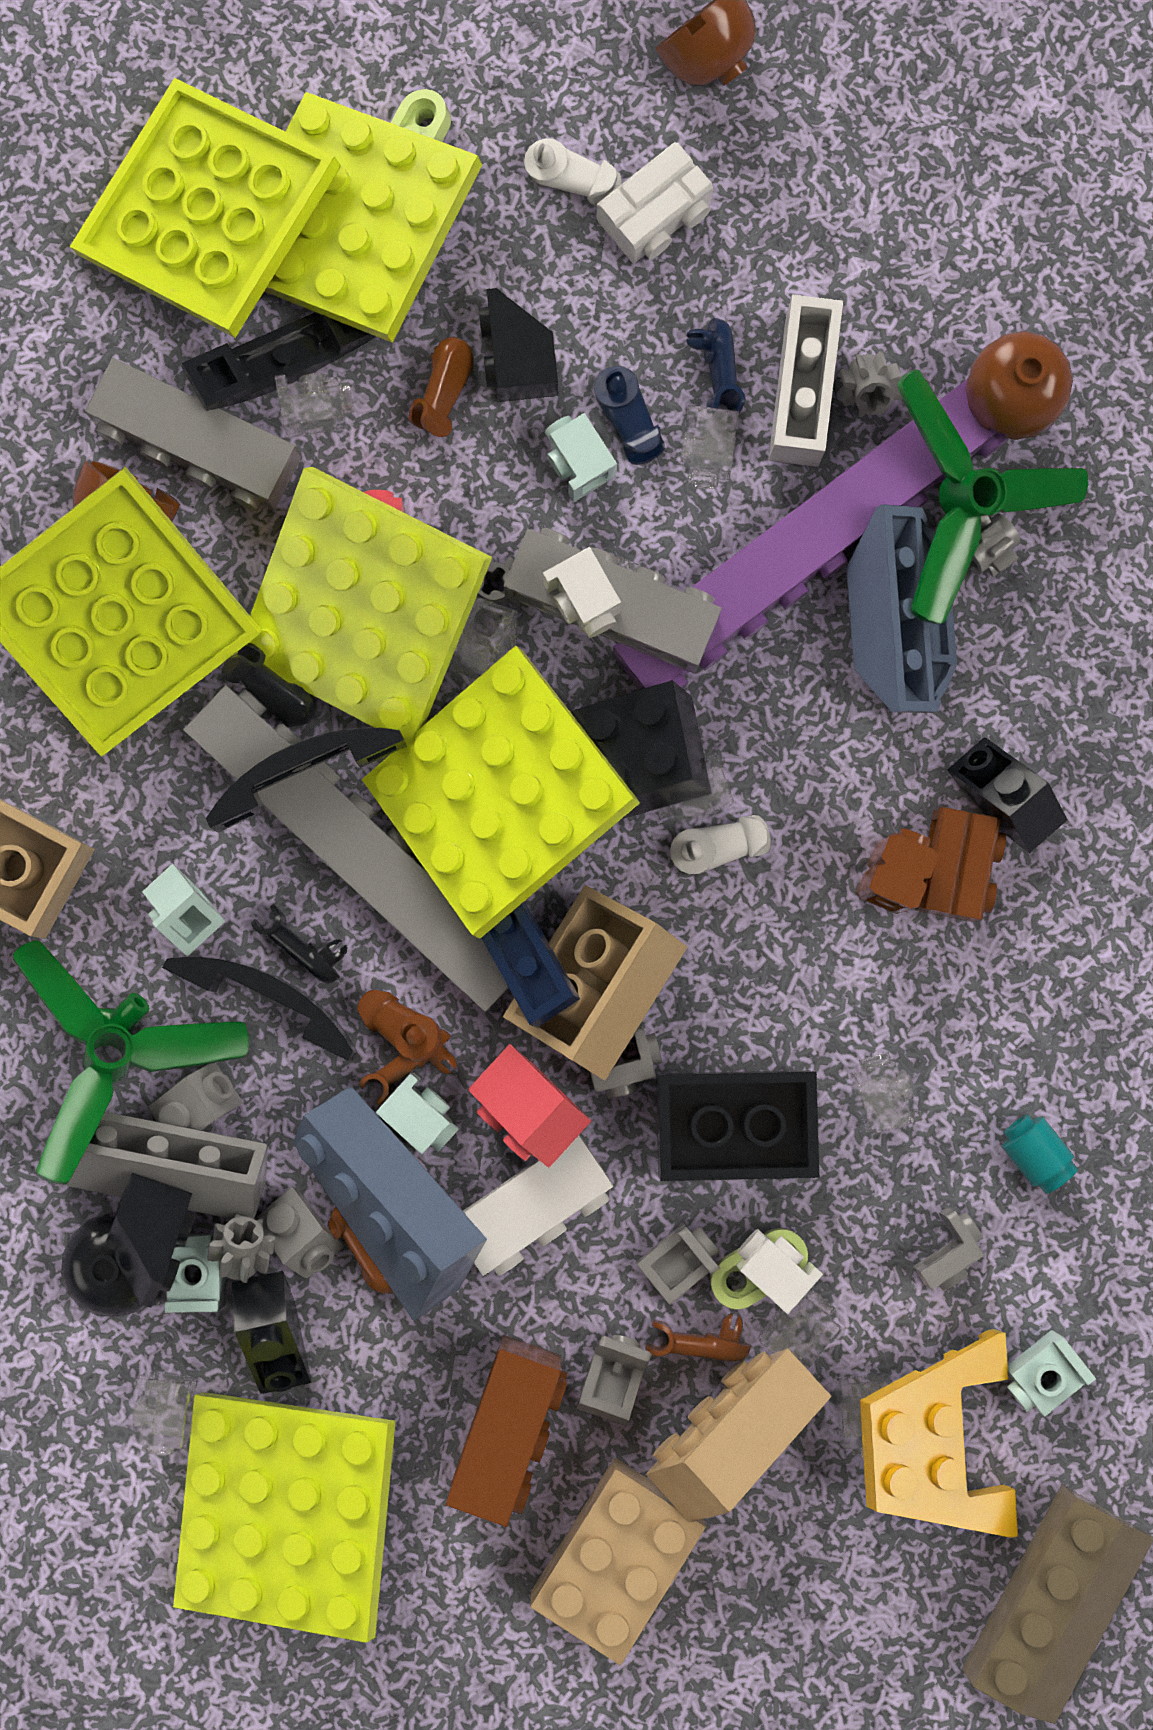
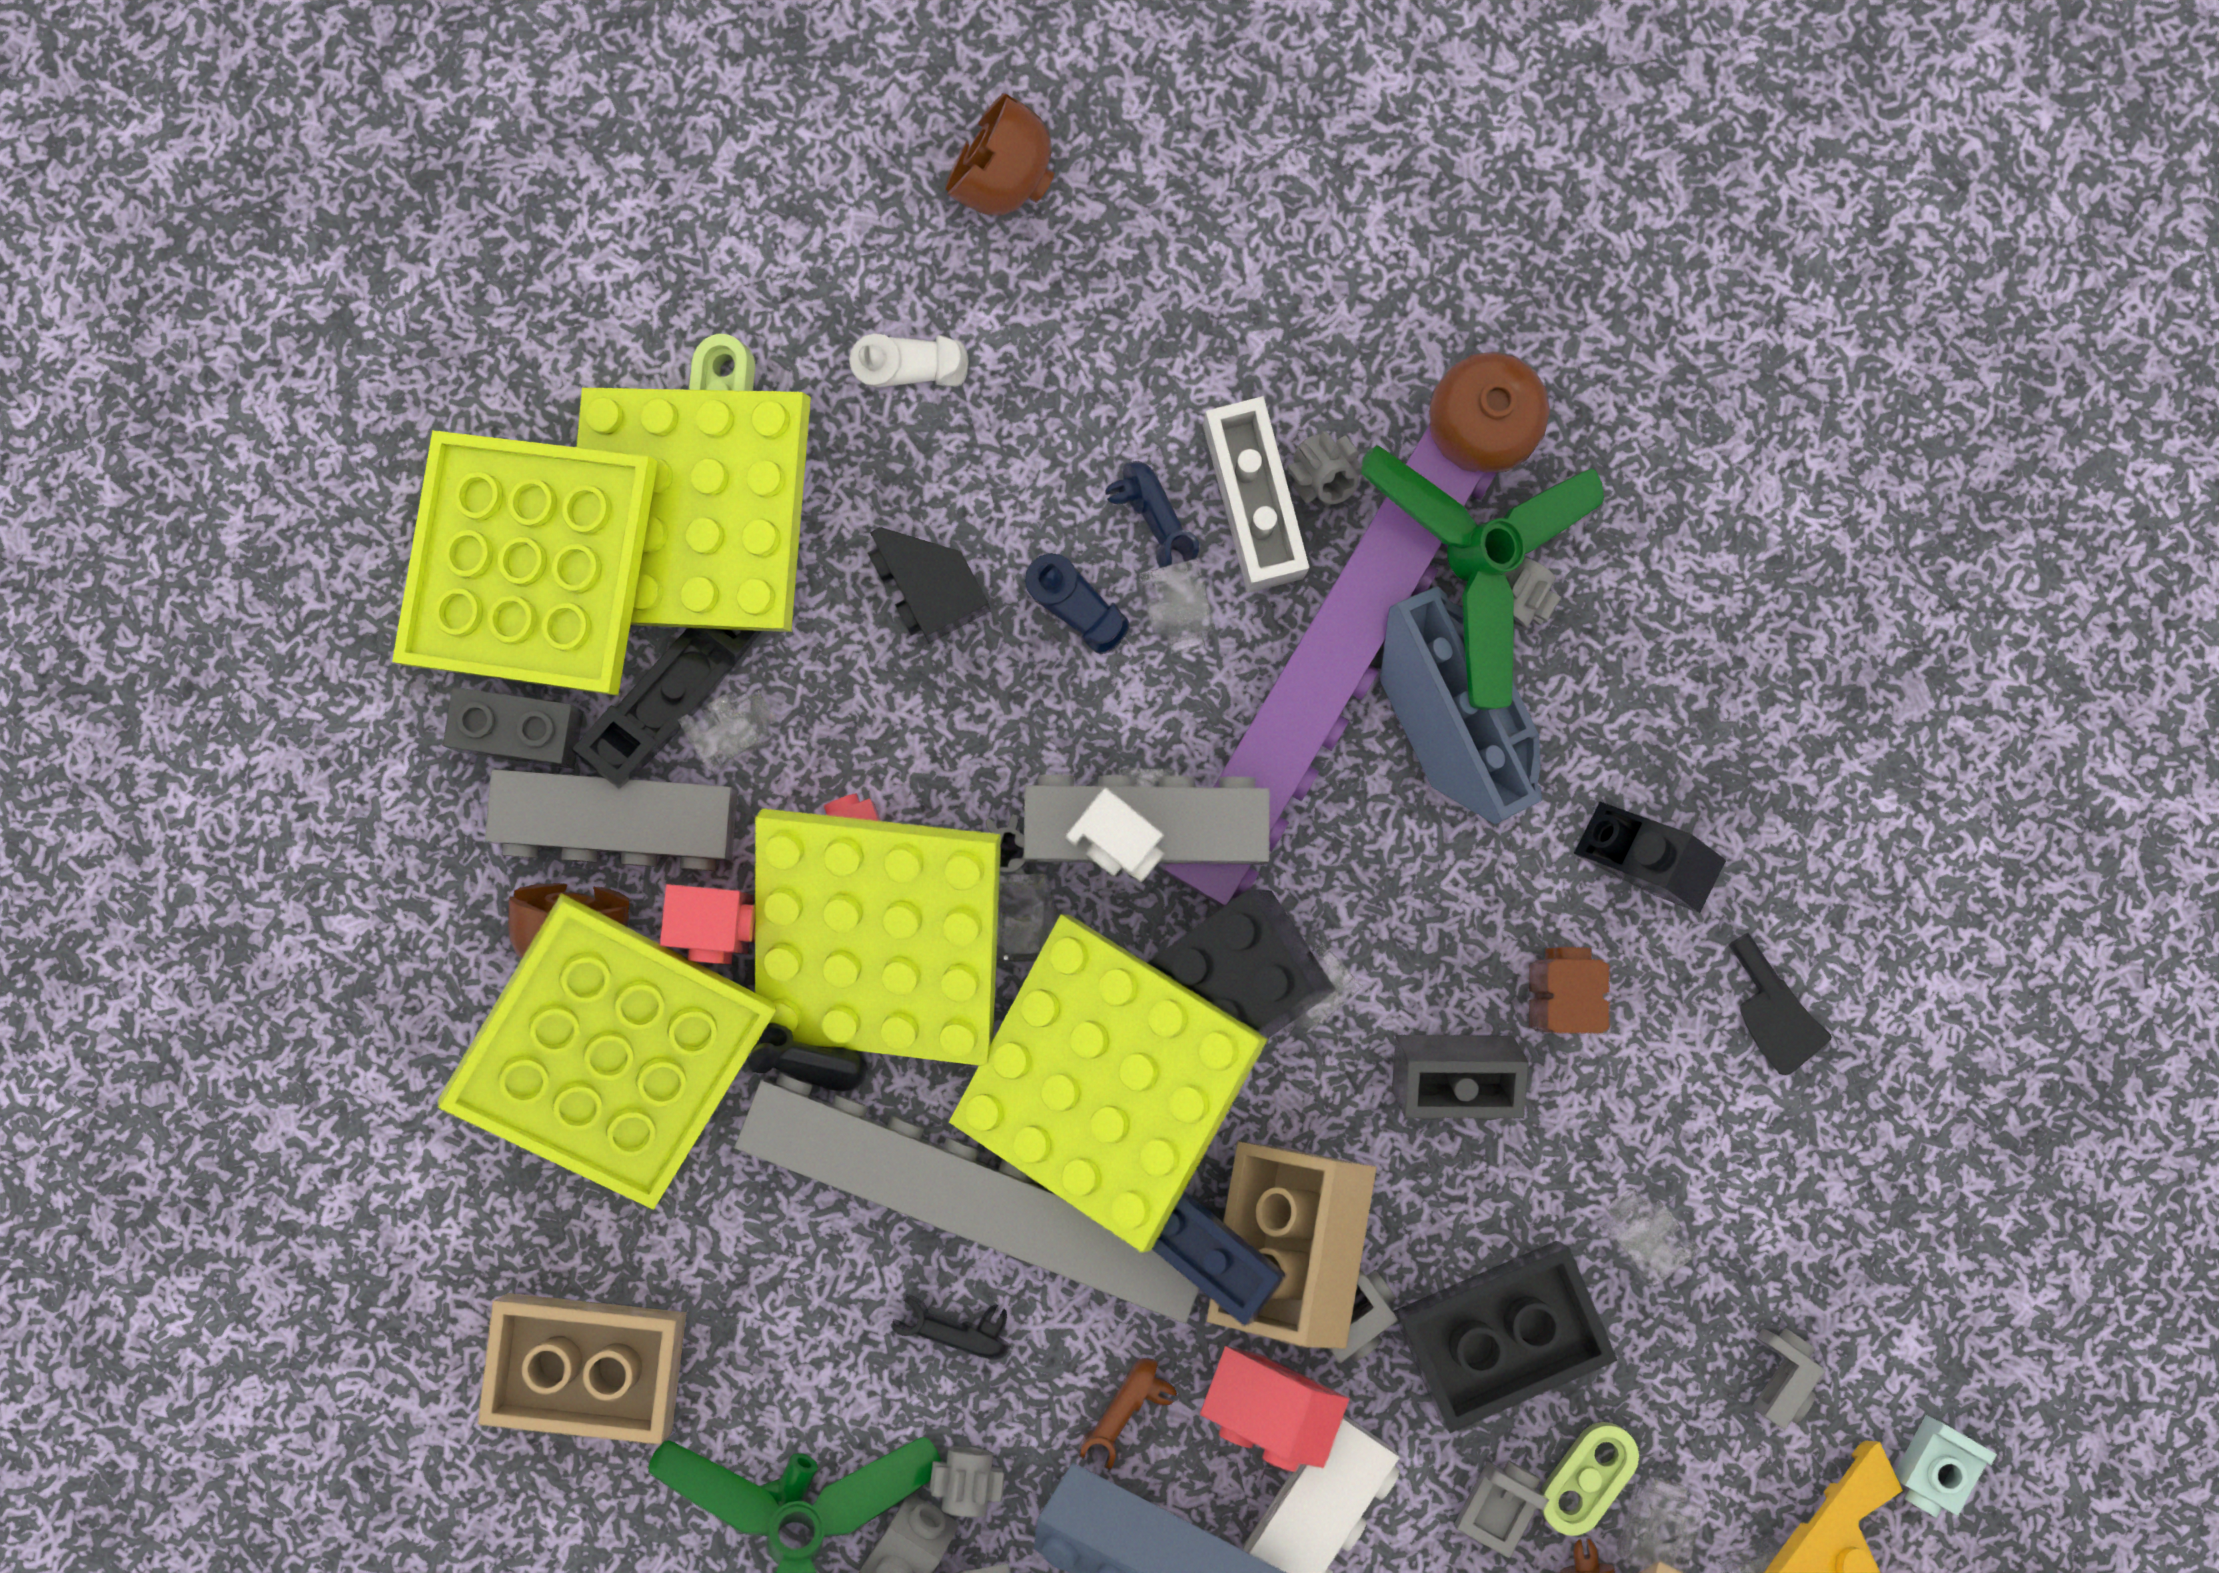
camera: 25 degrees left, 0 degrees up
light aqua brick [142,863,225,957] -> none
black slope [162,957,357,1061] -> none
black slope [206,728,407,833] -> none
dark orange piece [357,989,441,1062] -> none
light aqua brick [375,1072,459,1154] -> none
dark orange piece [408,336,474,437] -> none
light aqua brick [545,413,617,502] -> none
white brick [596,142,714,264] -> none
white piece [670,815,771,874] -> none
white brick [736,1229,823,1314] -> none
dark orange brick [914,807,1006,922] -> none
teal brick [1002,1114,1078,1194] -> none
none -> dark grey brick [443,687,584,769]
none -> coral brick [660,884,755,964]
none -> light grey gear [930,1447,1005,1517]
none -> dark grey brick [1392,1035,1529,1120]
none -> black piece [1729,933,1832,1075]

